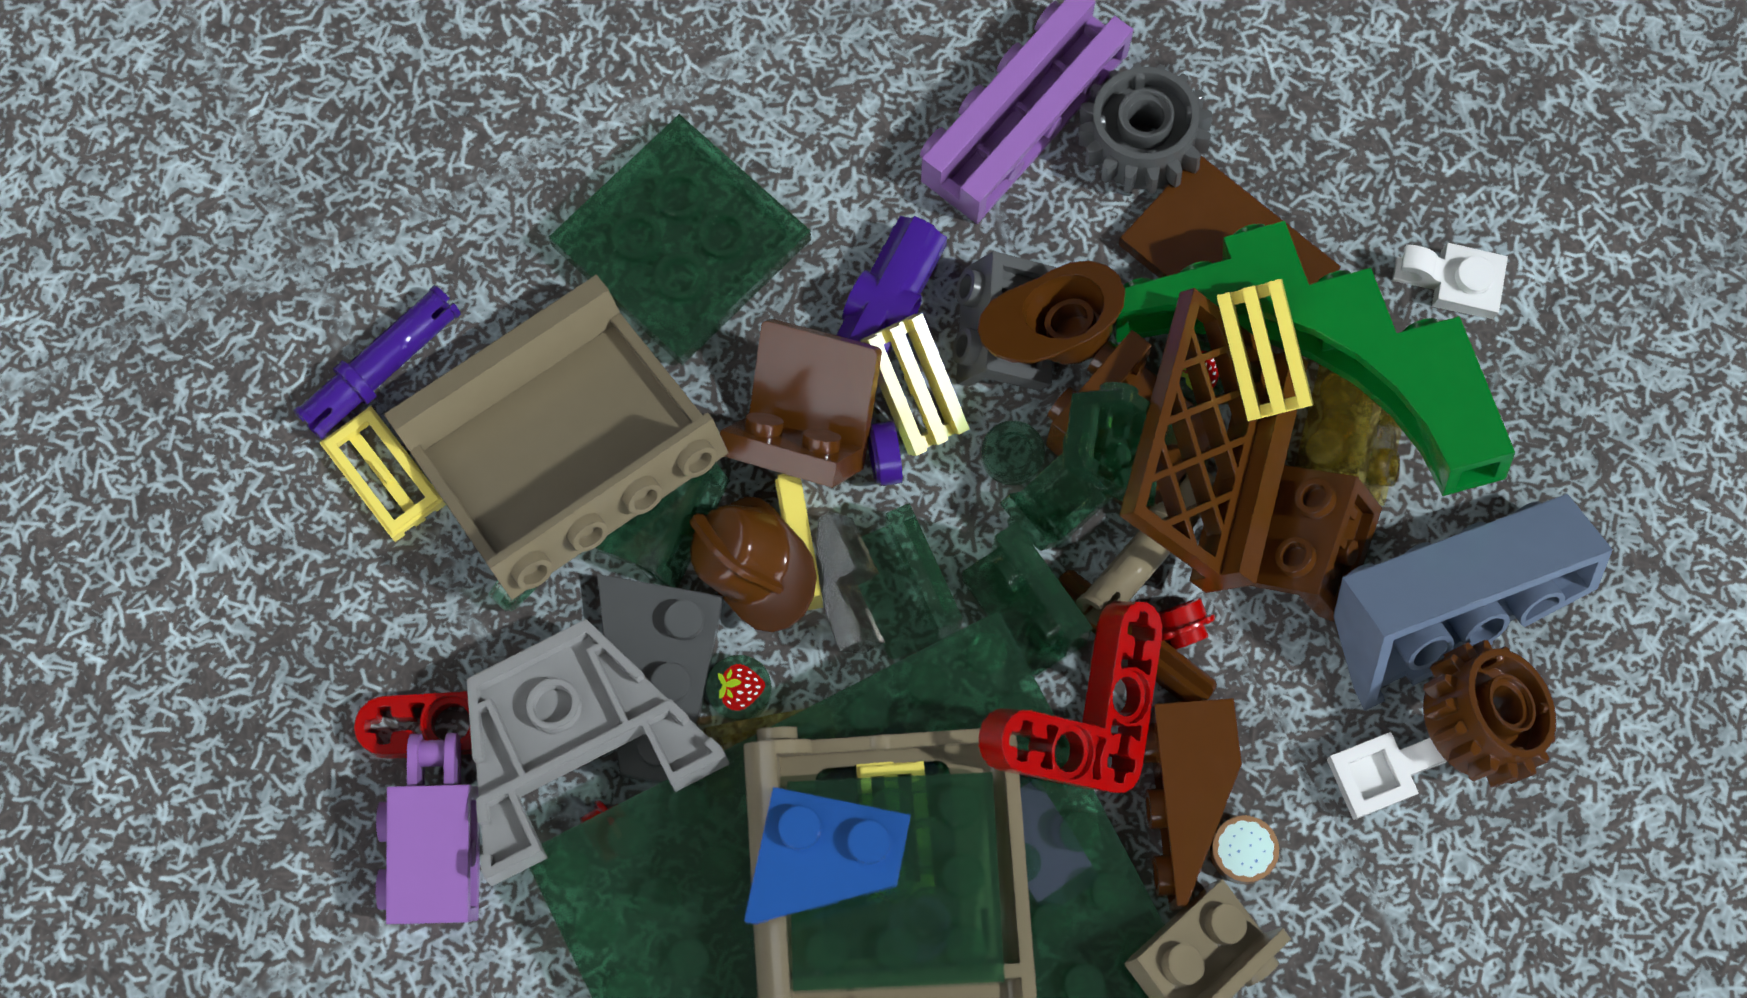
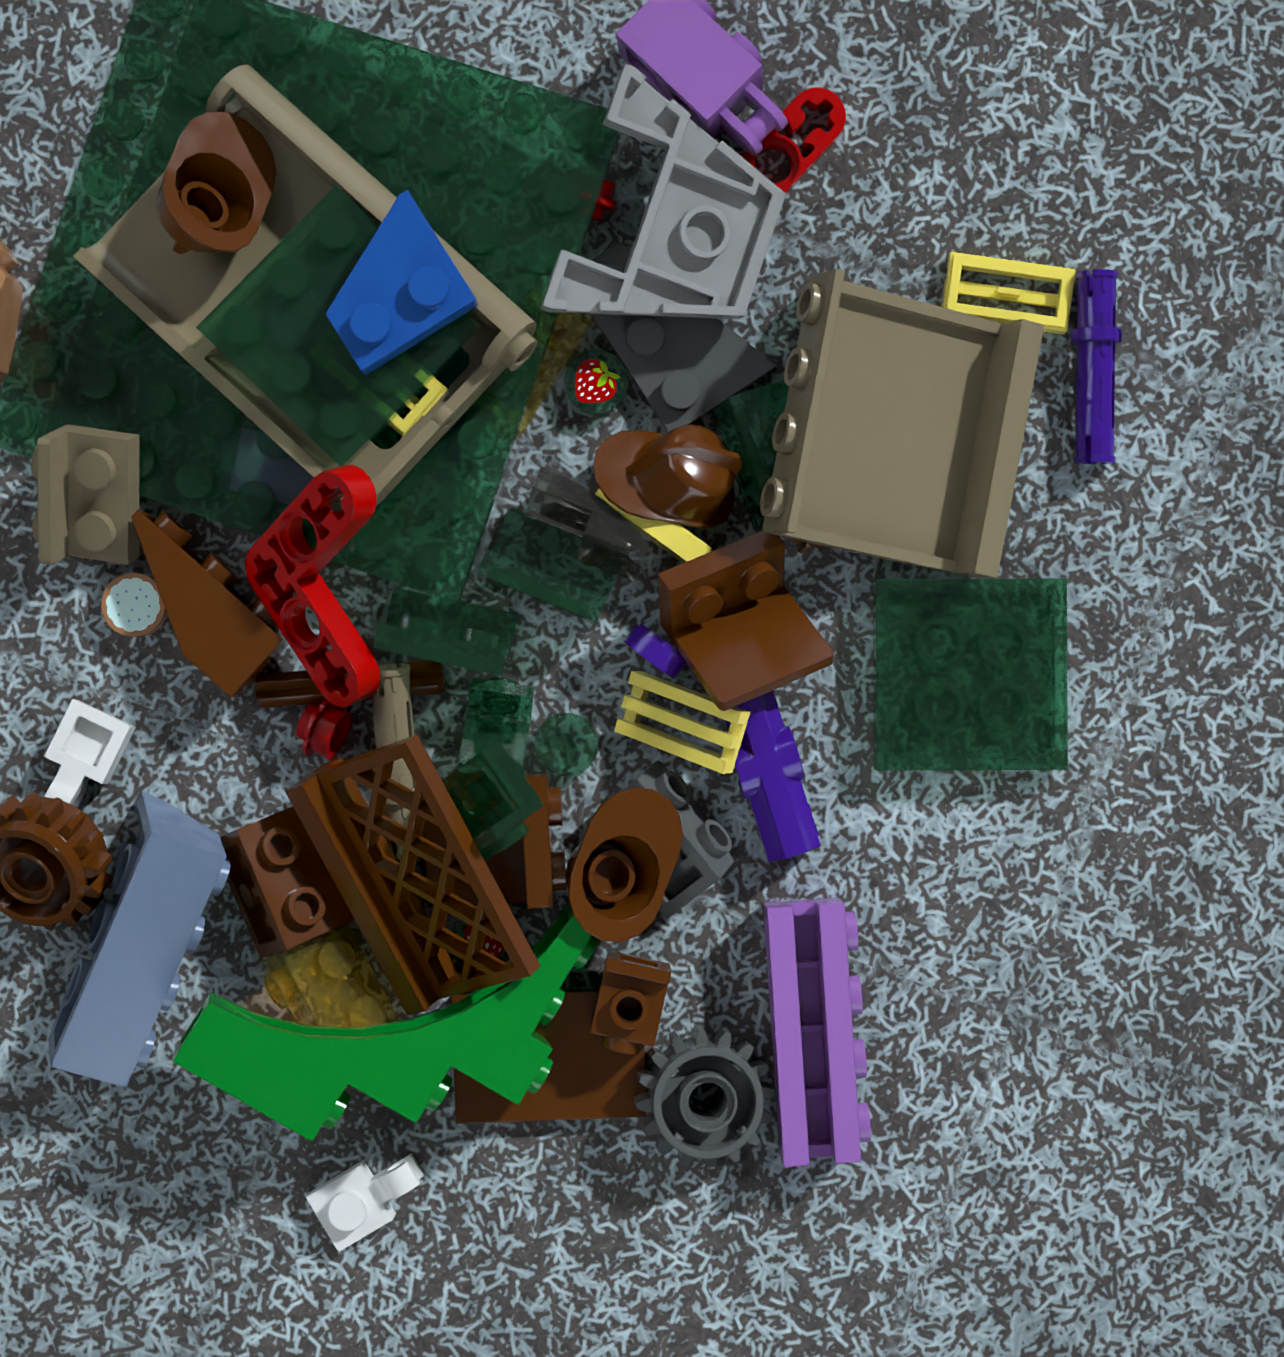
camera: 140 degrees right, 15 degrees up
light yellow tile [1217,279,1313,421] -> none
none -> reddish brown brick [590,950,671,1055]

